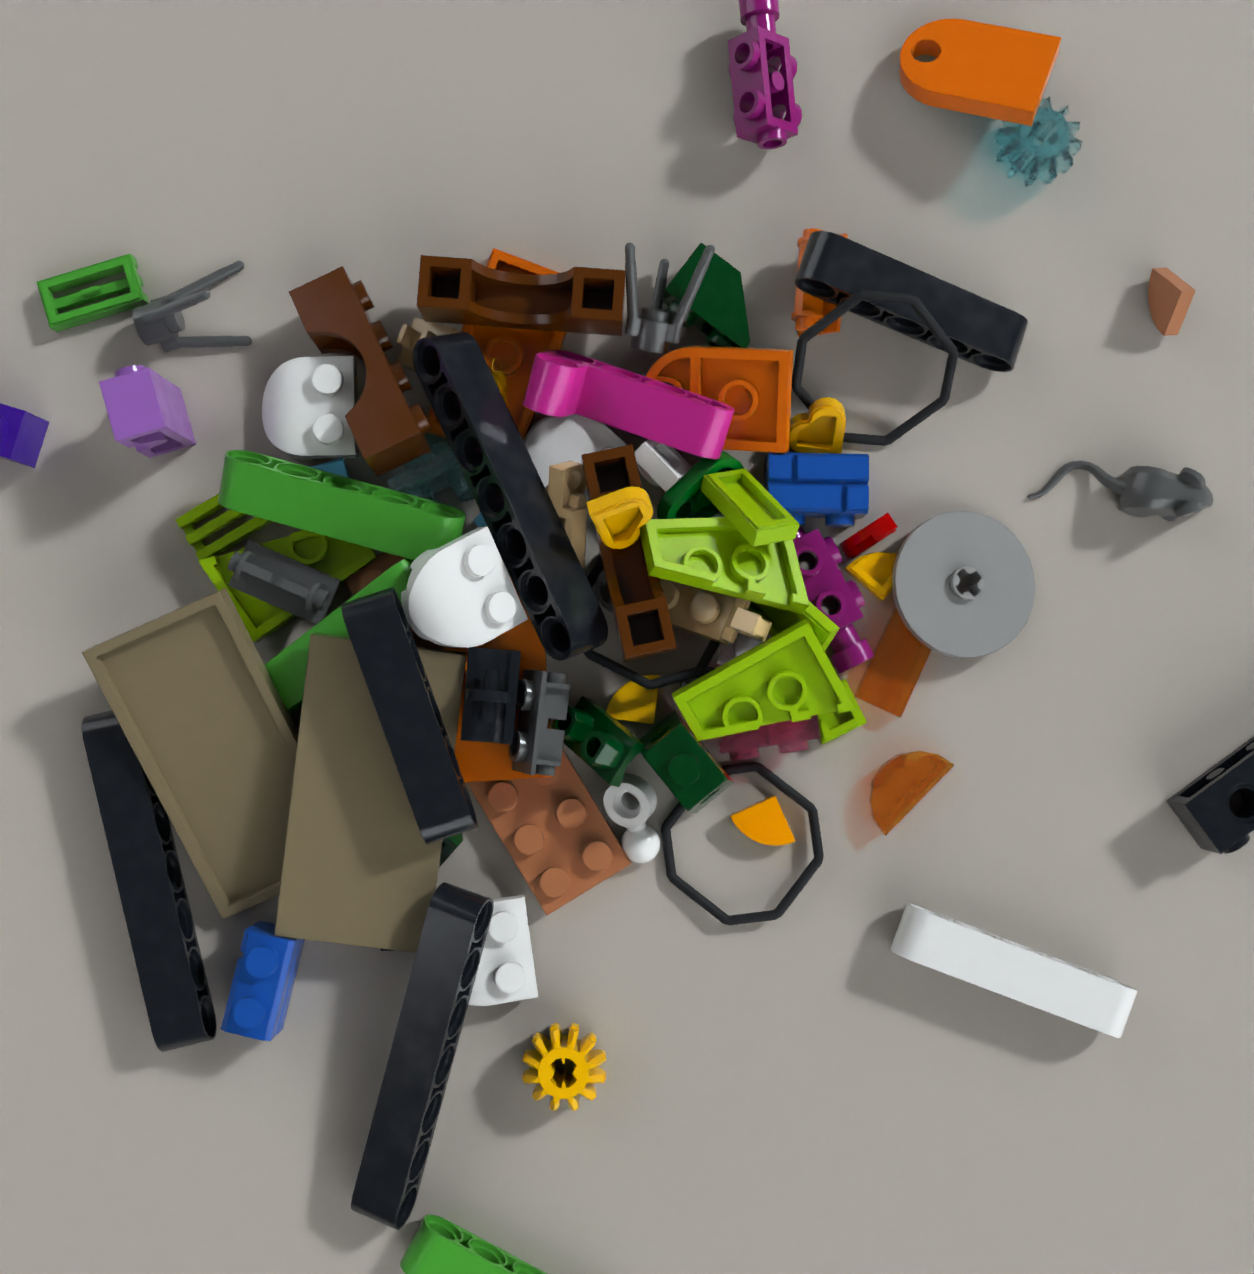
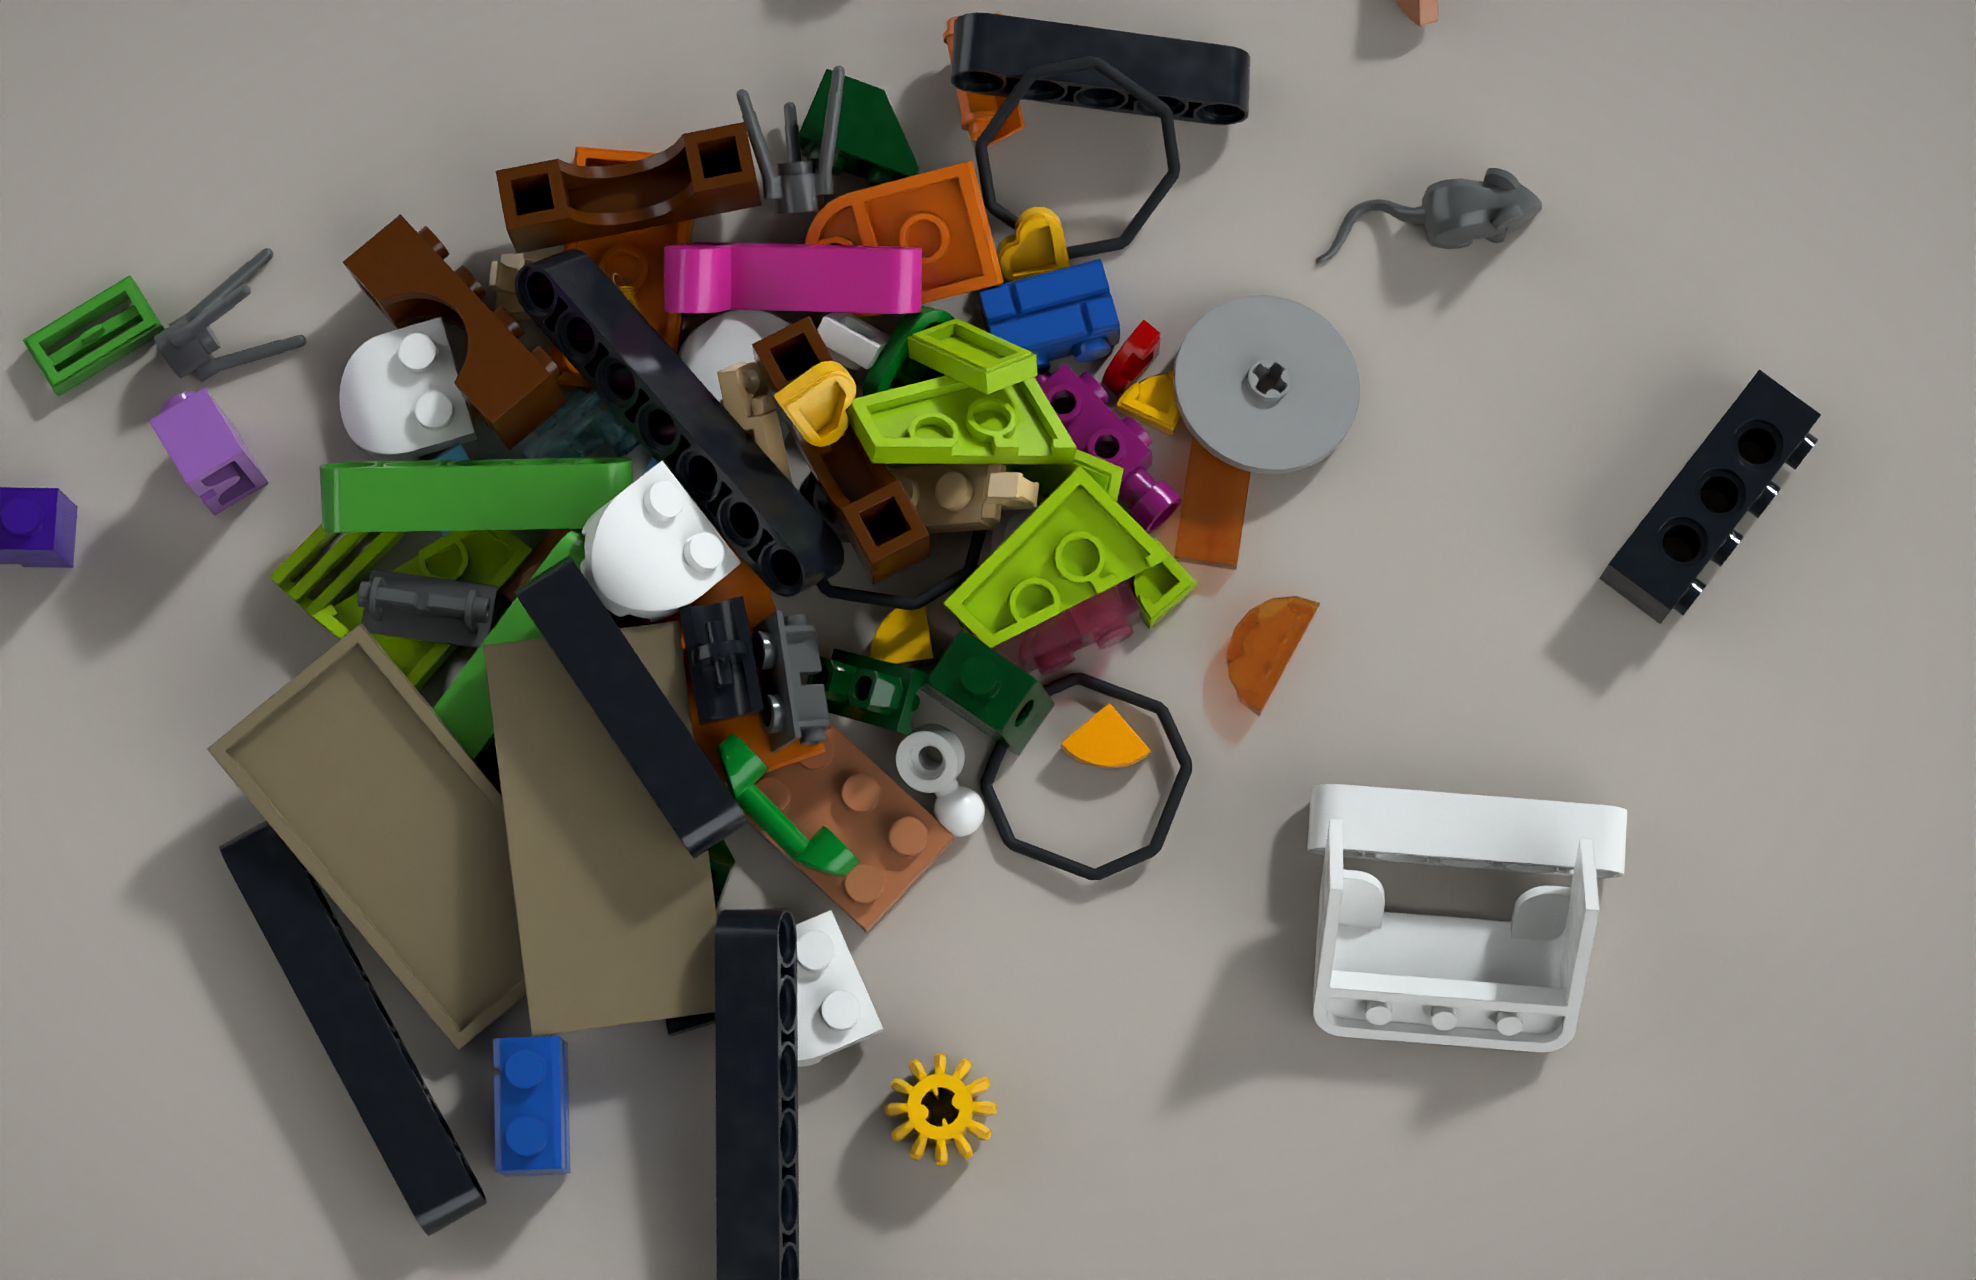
camera: 10 degrees left, 10 degrees down
none -> green bar [717,733,860,877]
none -> white windscreen [1313,819,1600,1052]

